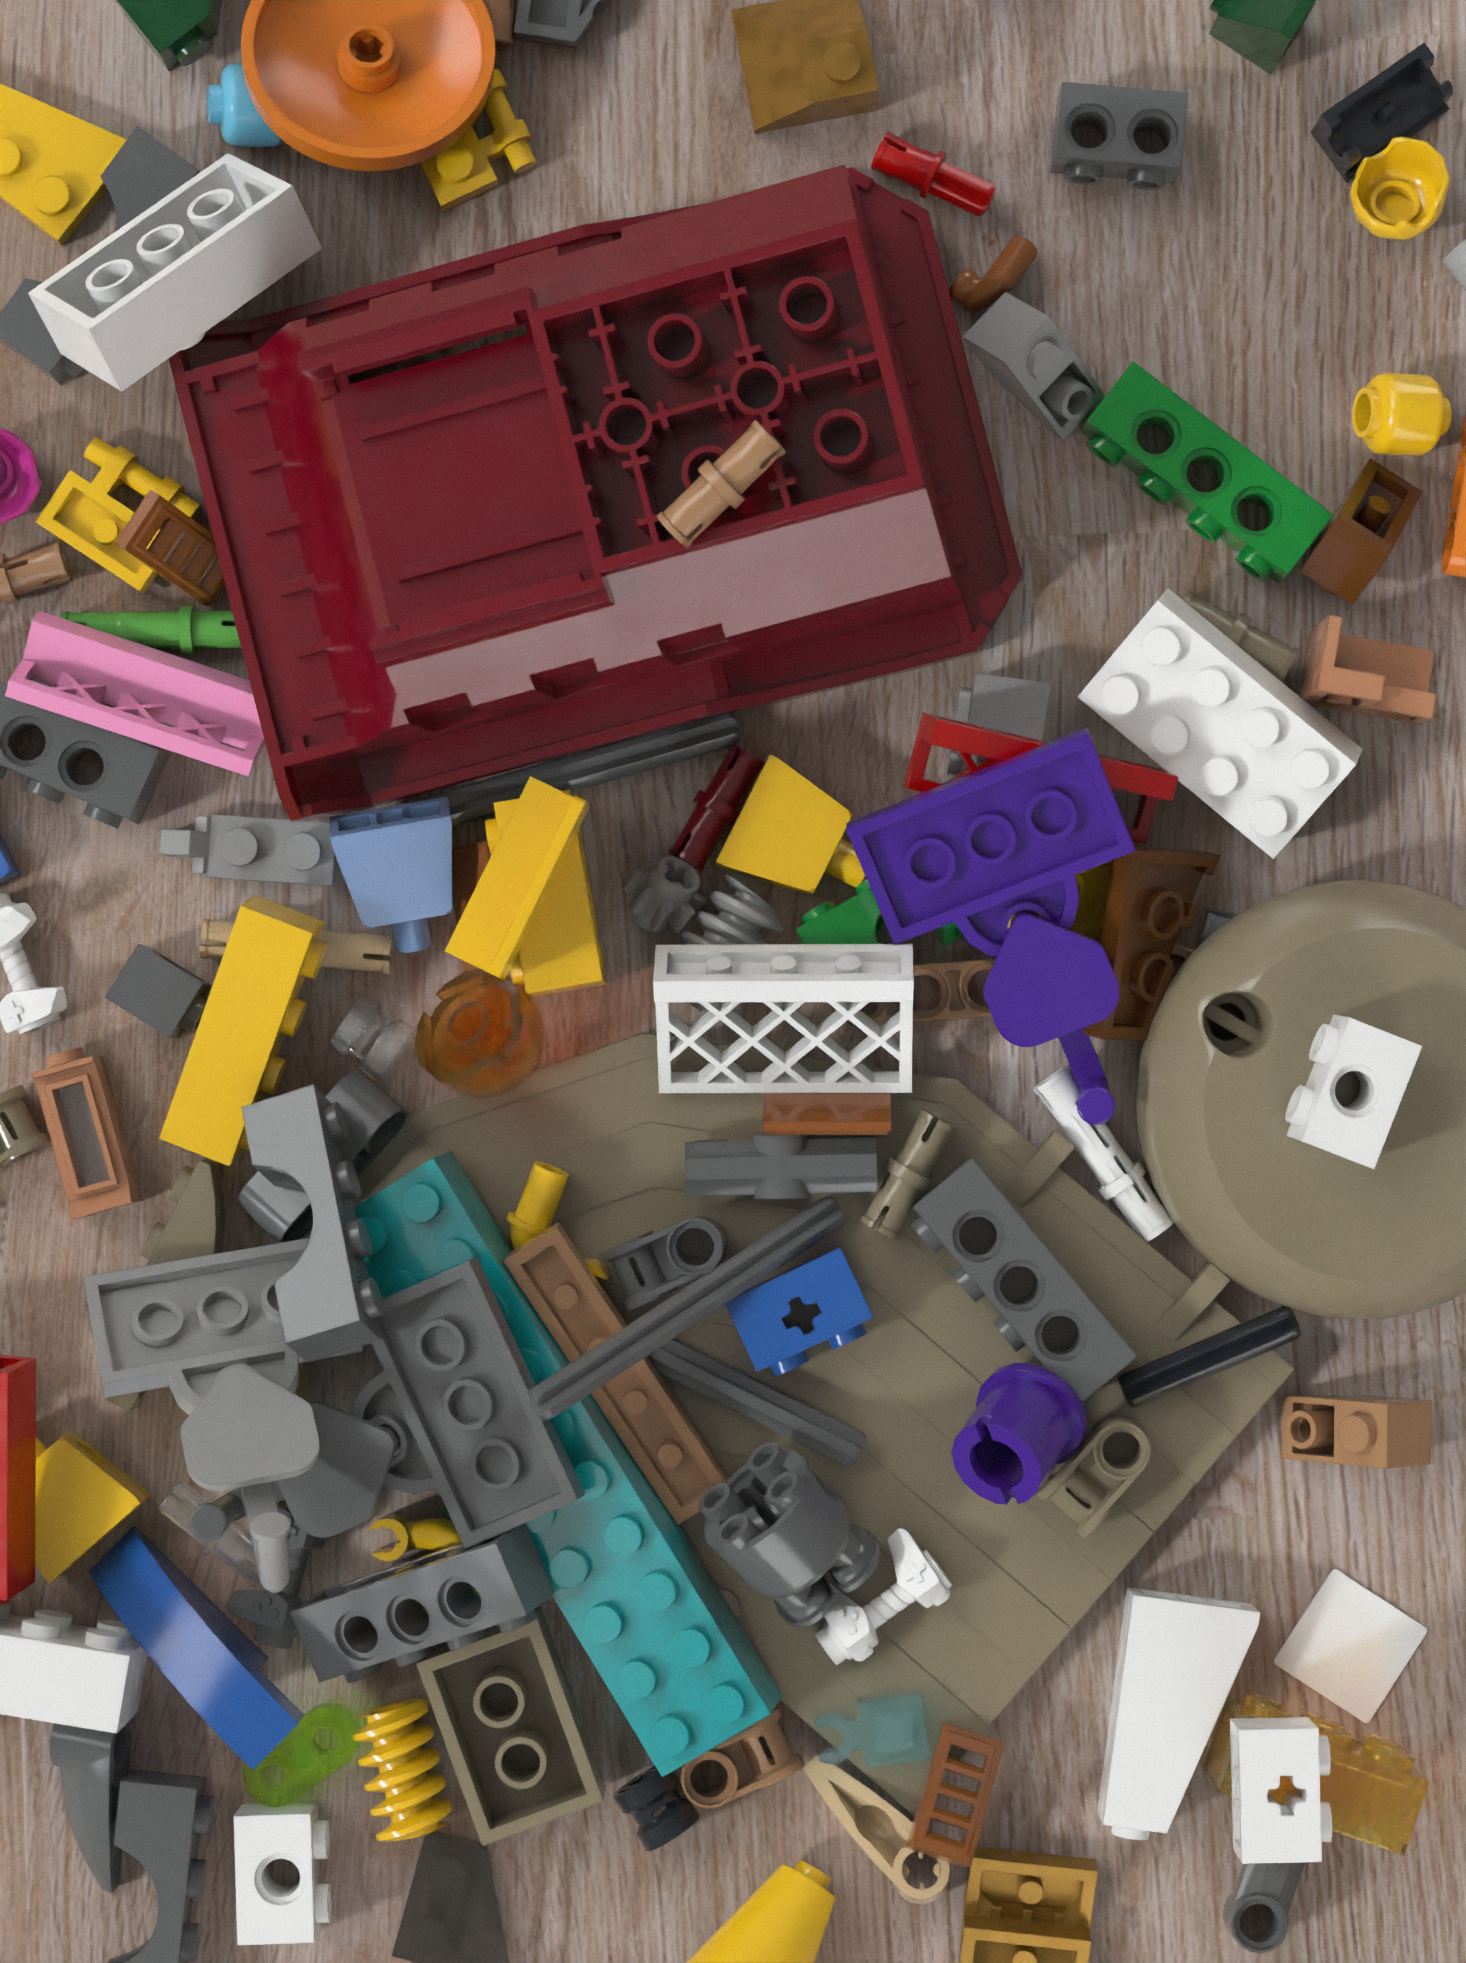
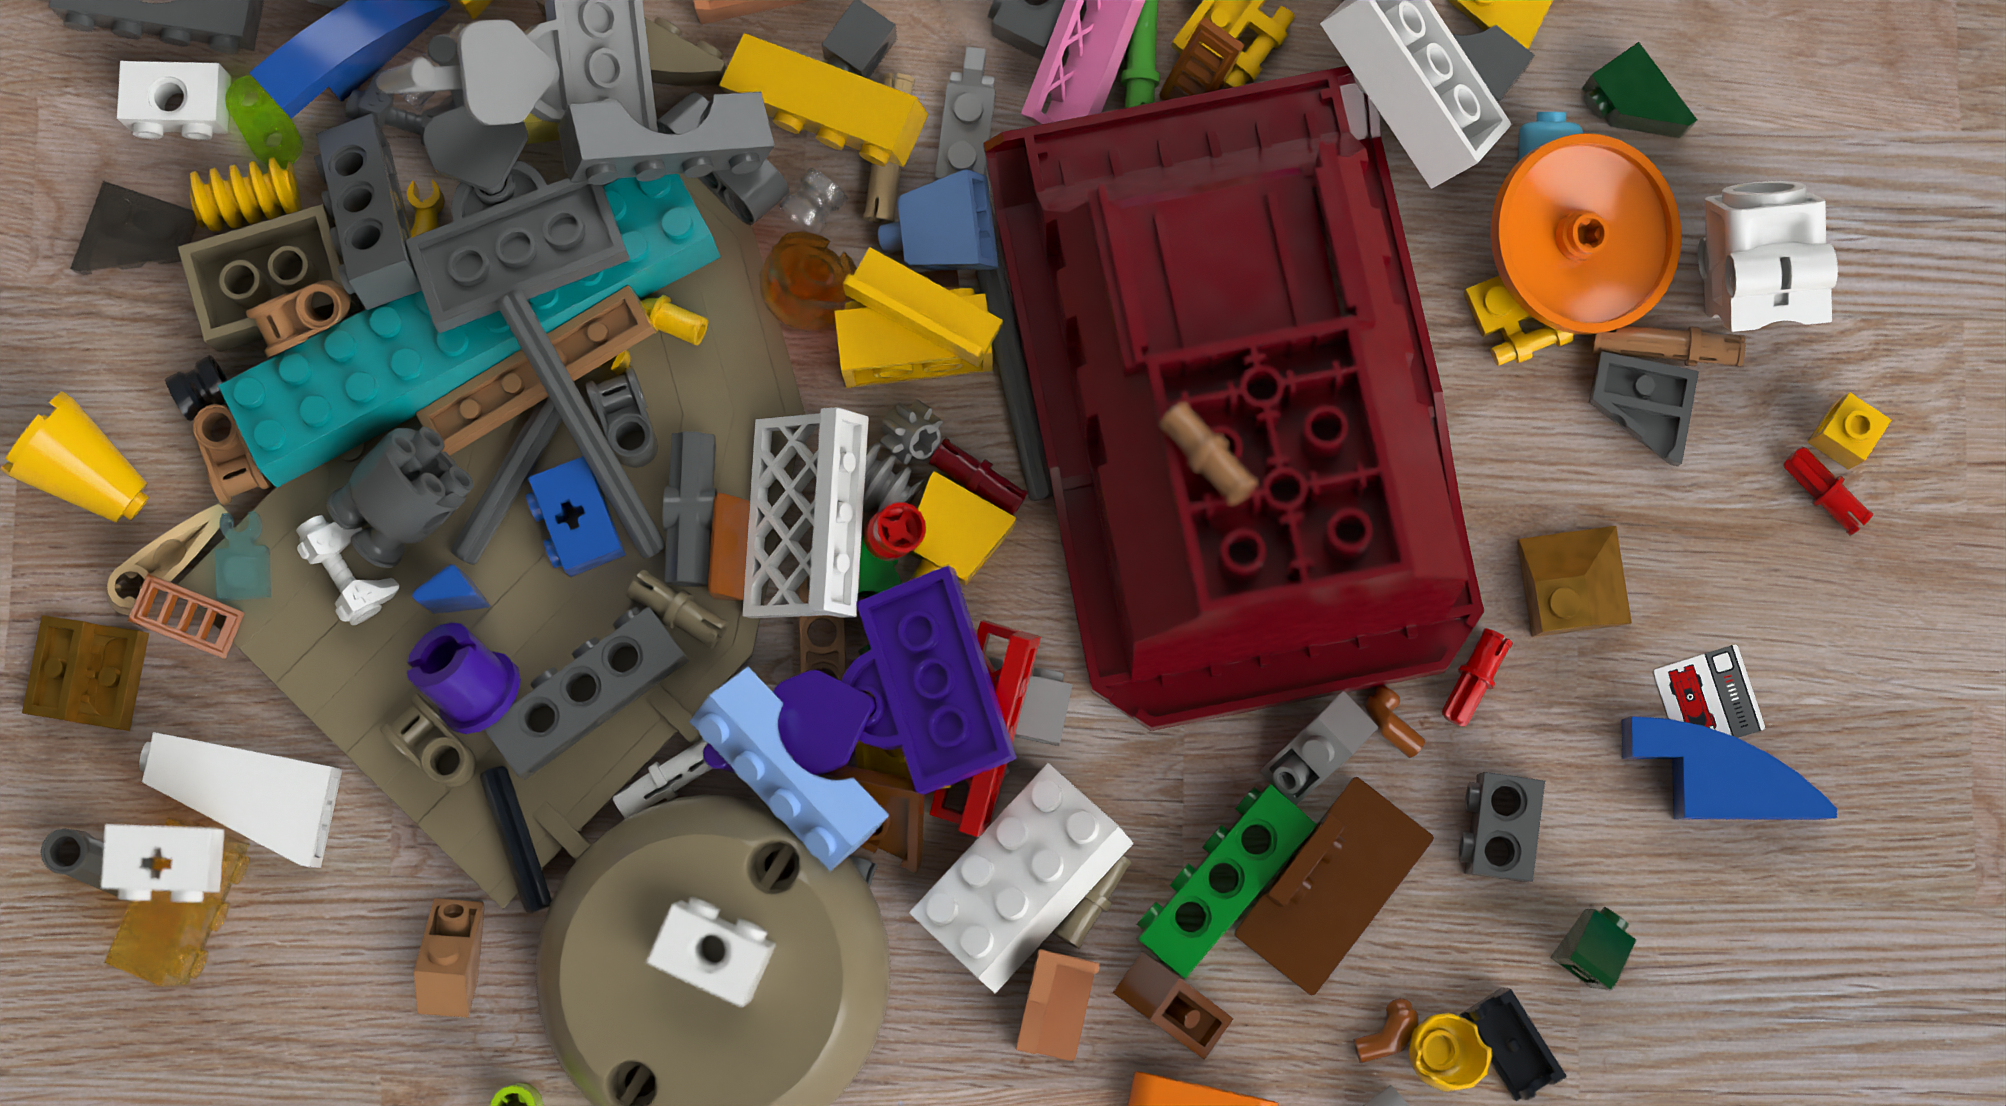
camera: 90 degrees right, 5 degrees down
white sticker [1274,1569,1427,1723] -> none
yellow head [1352,373,1452,456] -> none
none -> medium nougat piece [245,280,350,358]
none -> blue slope [412,564,491,614]
none -> light blue arch [689,667,889,871]
none -> red wheel [863,502,926,561]
none -> reddish brown bracket [1234,777,1434,995]
none -> dark orange arm [1353,998,1419,1063]

